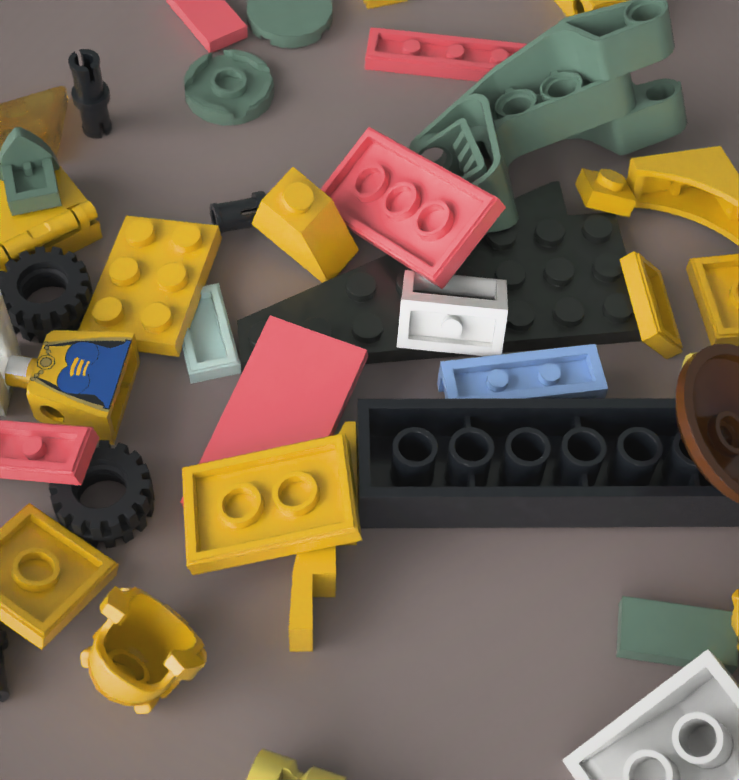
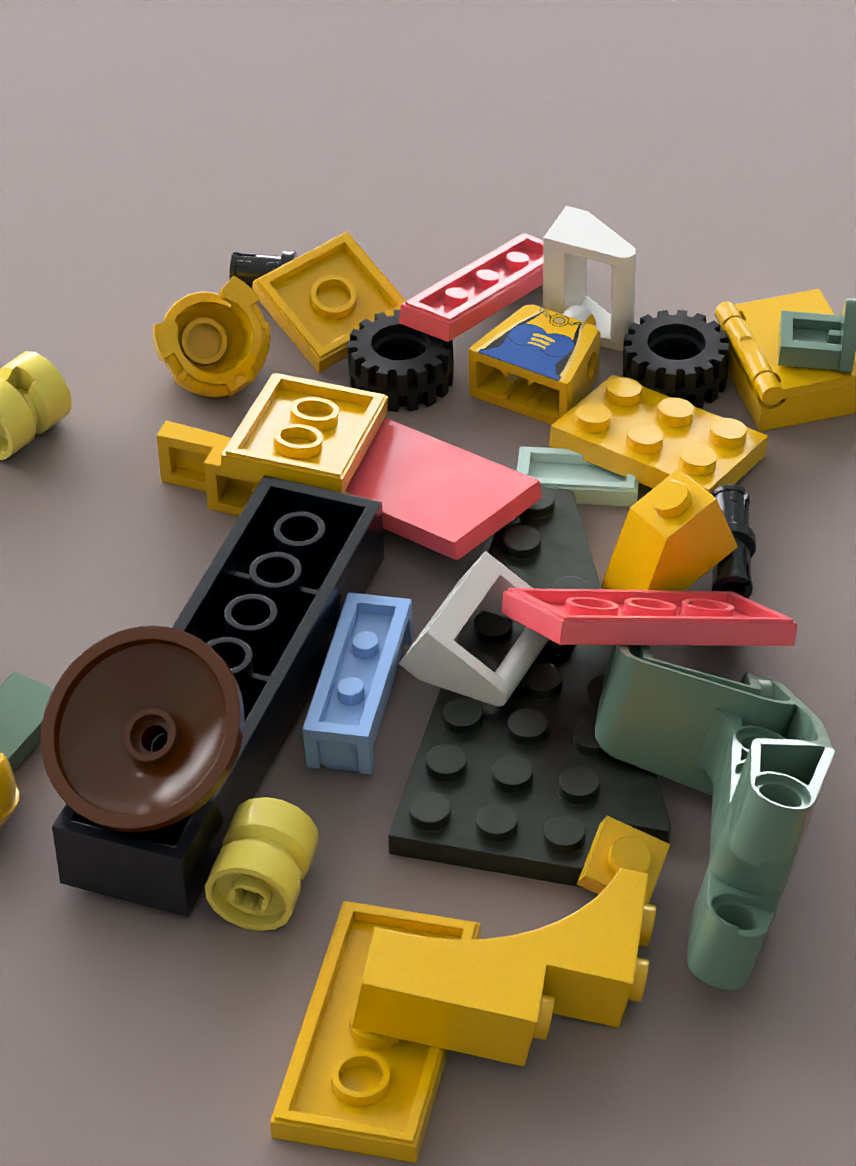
camera: 115 degrees right, 15 degrees down
yellow tile [619,251,683,360] -> none

